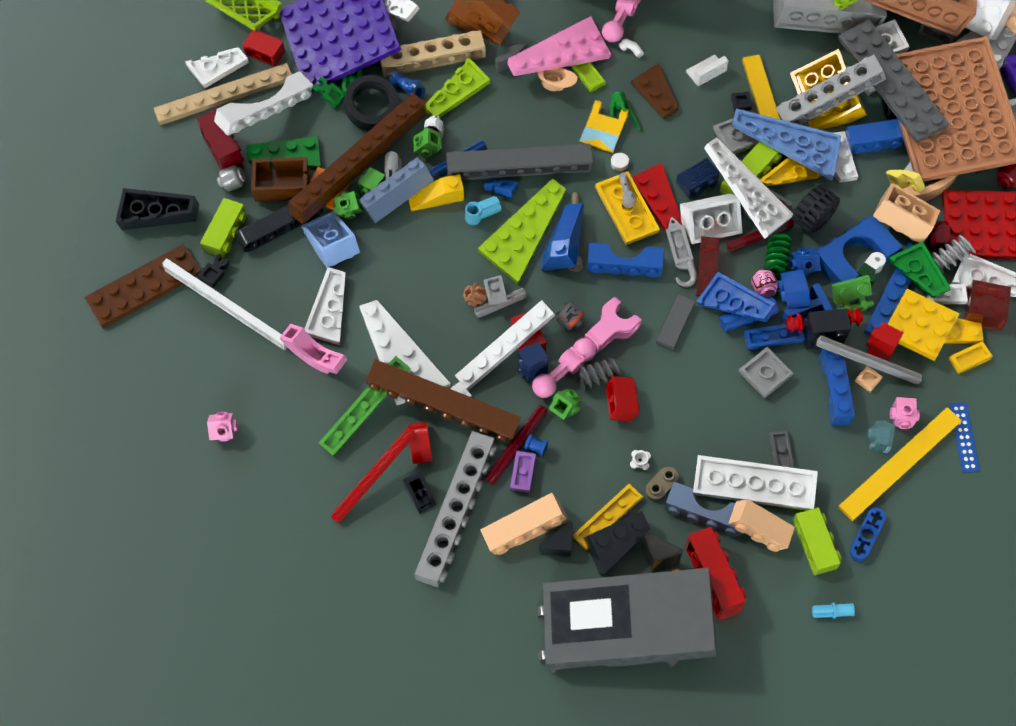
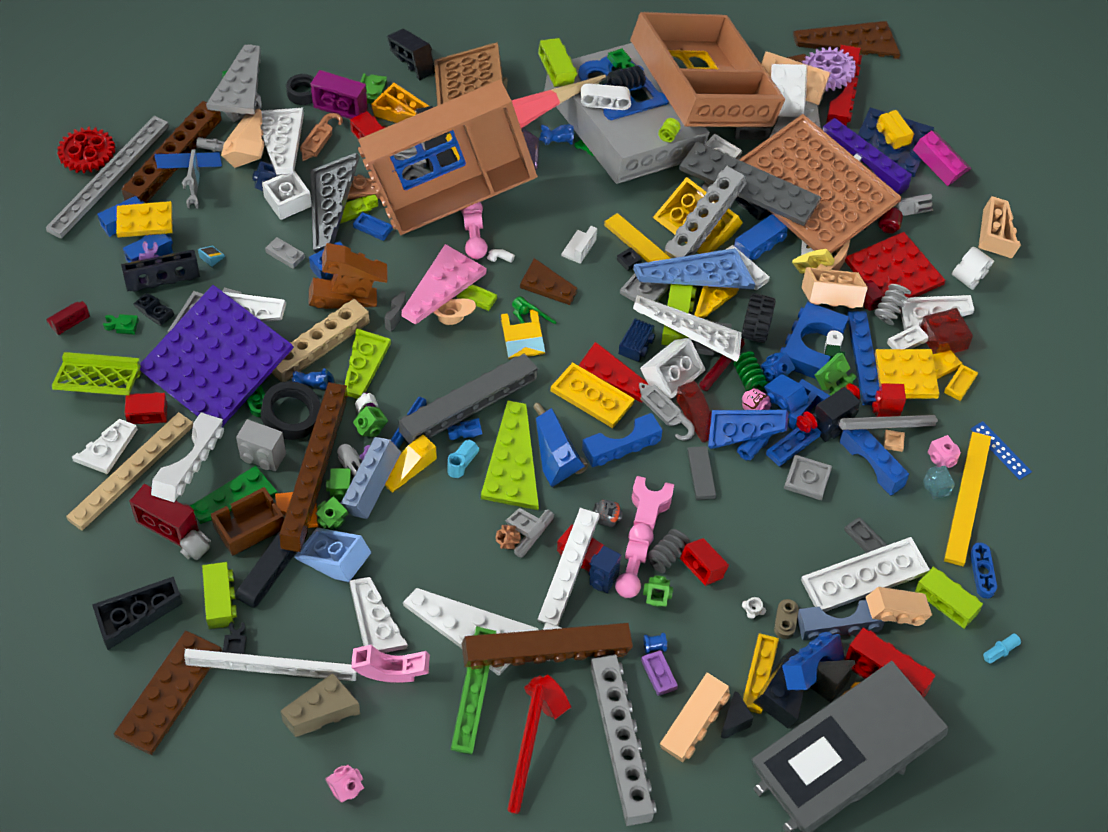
camera: 35 degrees left, 10 degrees down
green plate [313,77,345,109] -> none
black slope [403,470,437,514] -> none
dark red axle [485,405,547,485] -> none
white tile [611,153,629,171] -> none
light grey piece [619,173,636,208] -> none
green wing [888,242,951,298] -> none
none -> light grey brick [236,419,286,472]
none -> dark tan wedge [280,673,360,737]
none -> blue arch [782,632,845,690]

